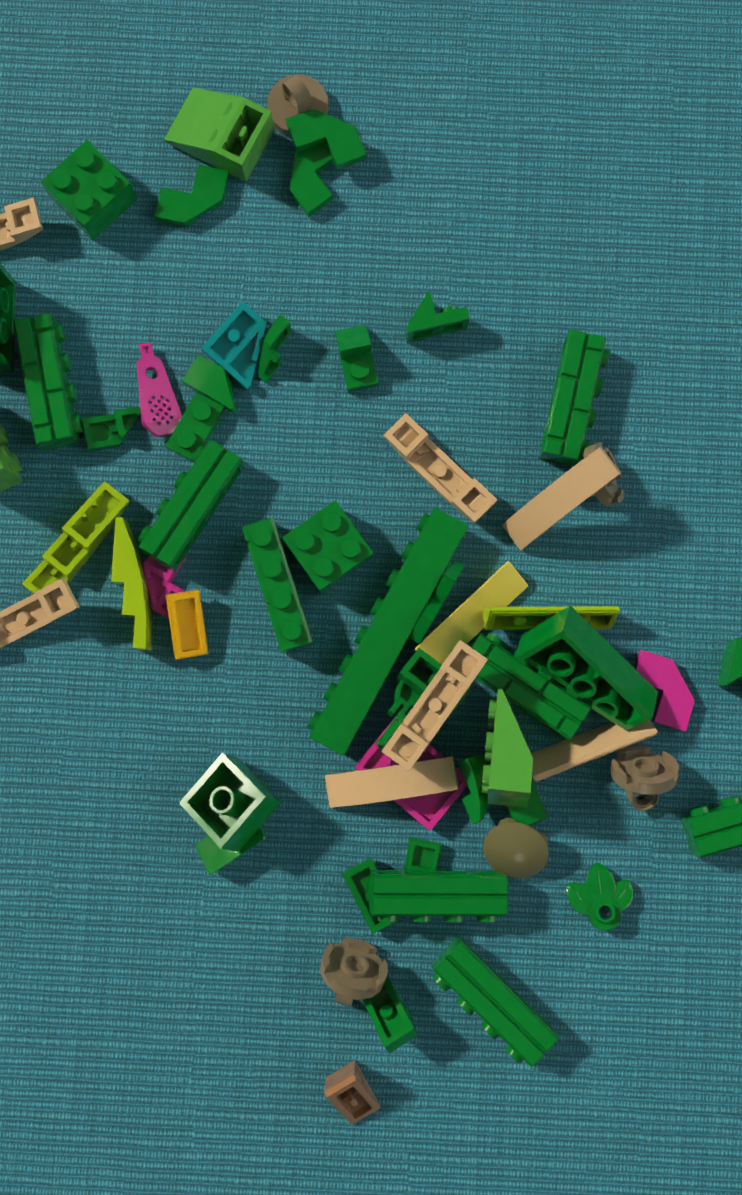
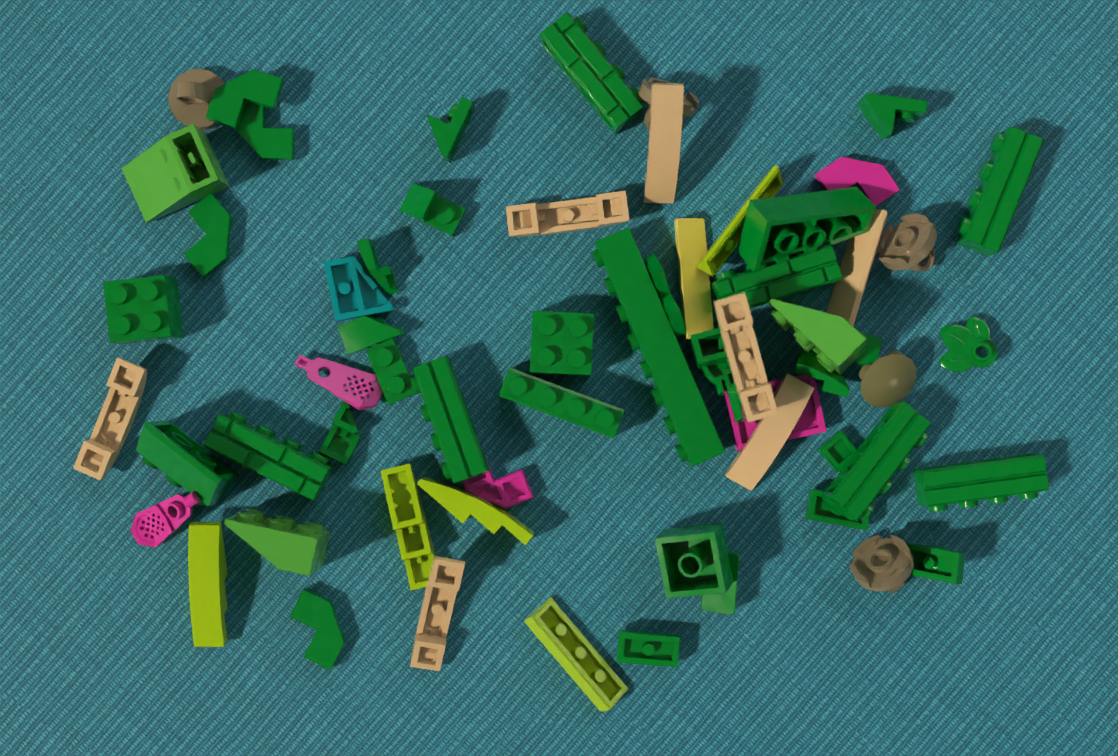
camera: 50 degrees left, 5 degrees up
yellow tile [166,590,209,659] -> none
medium nougat slope [324,1060,381,1125] -> none
none -> lime slope [524,597,629,712]
none -> green plate [616,630,680,668]

